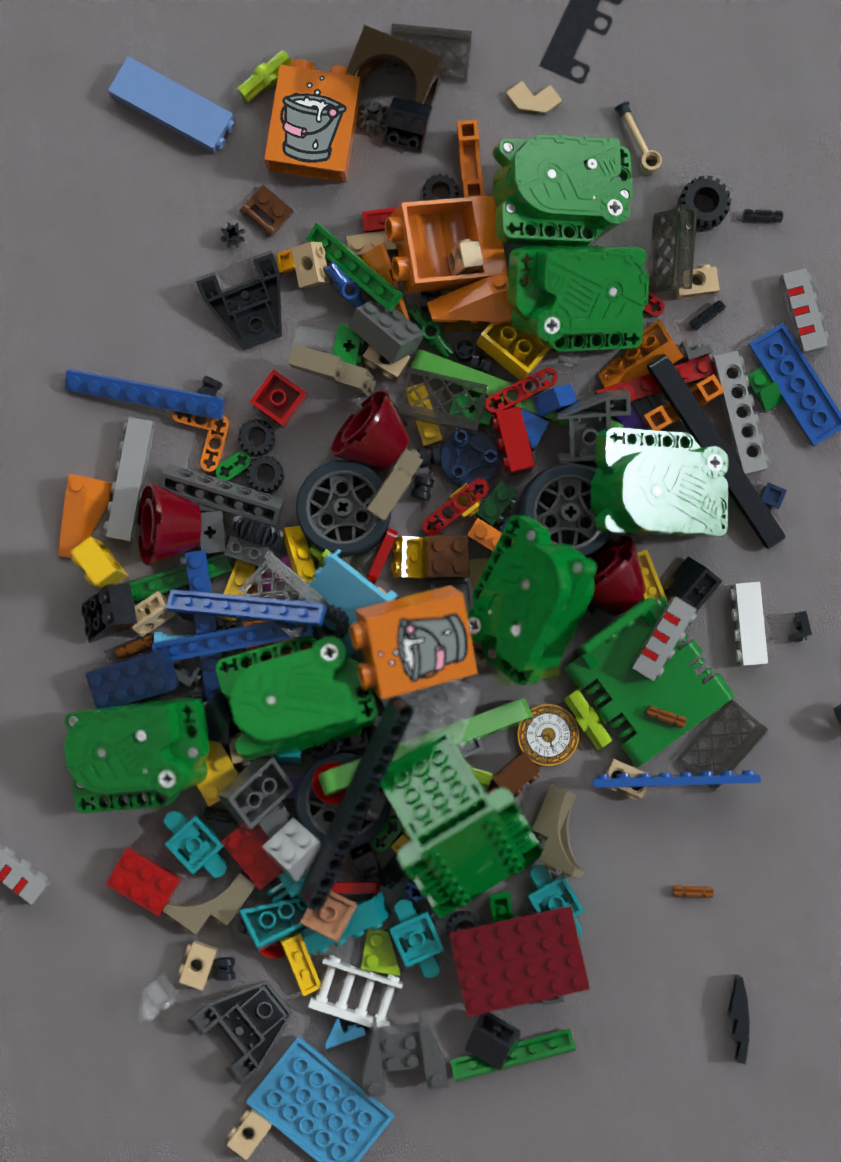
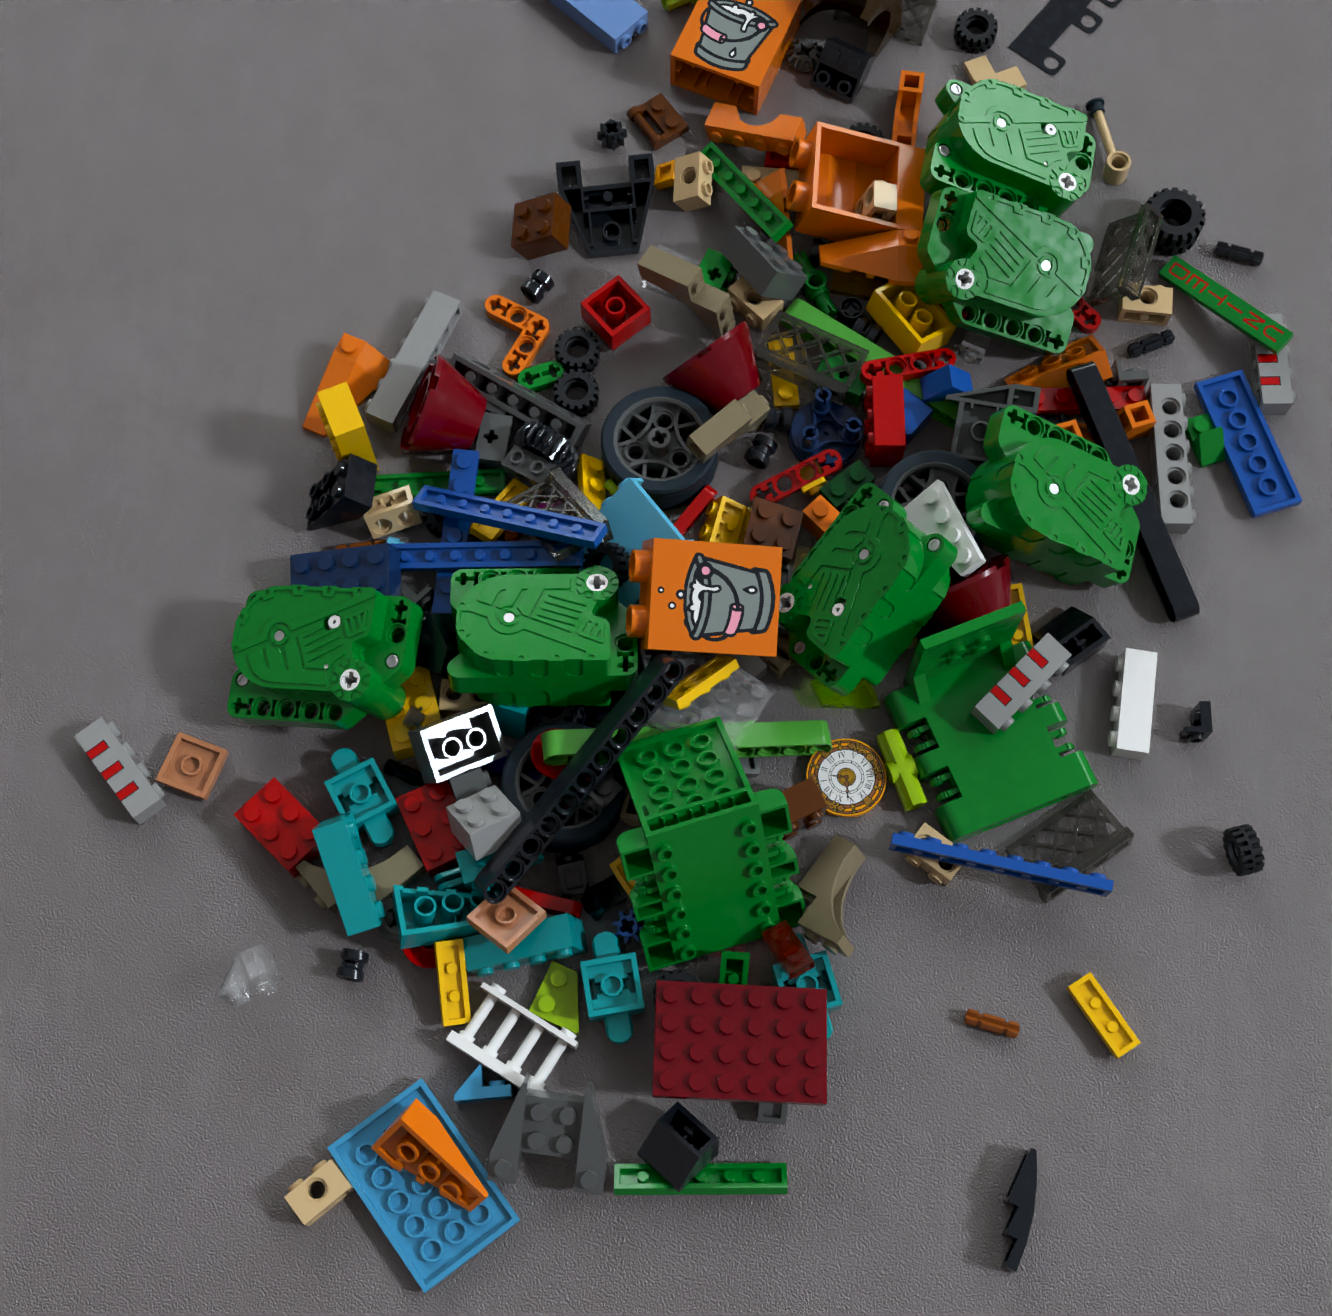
camera: 15 degrees right, 15 degrees down
blue plate [65,369,225,420] -> none
tan brick [178,940,218,990] -> none
black wedge [187,981,293,1085] -> none
blue pin [324,261,366,309] -> none
green beam [371,816,404,852] -> none
dark orange axle [646,706,687,728] -> none
dark blue plate [761,482,787,509] -> none
none -> nougat plate [155,732,229,801]
none -> teal wedge [312,812,386,936]
none -> orange wedge [371,1098,489,1212]
none -> clear smoke plate [403,705,426,731]
none -> reddish brown brick [511,192,571,260]
none -> yellow plate [663,654,739,710]
none -> orange arch [704,102,807,155]
none -> clear red plate [762,920,815,980]
none -> white wing [904,479,986,578]
none -> black tyre [954,7,998,54]
none -> yellow plate [1066,972,1141,1059]
none -> green tile [1158,255,1293,356]

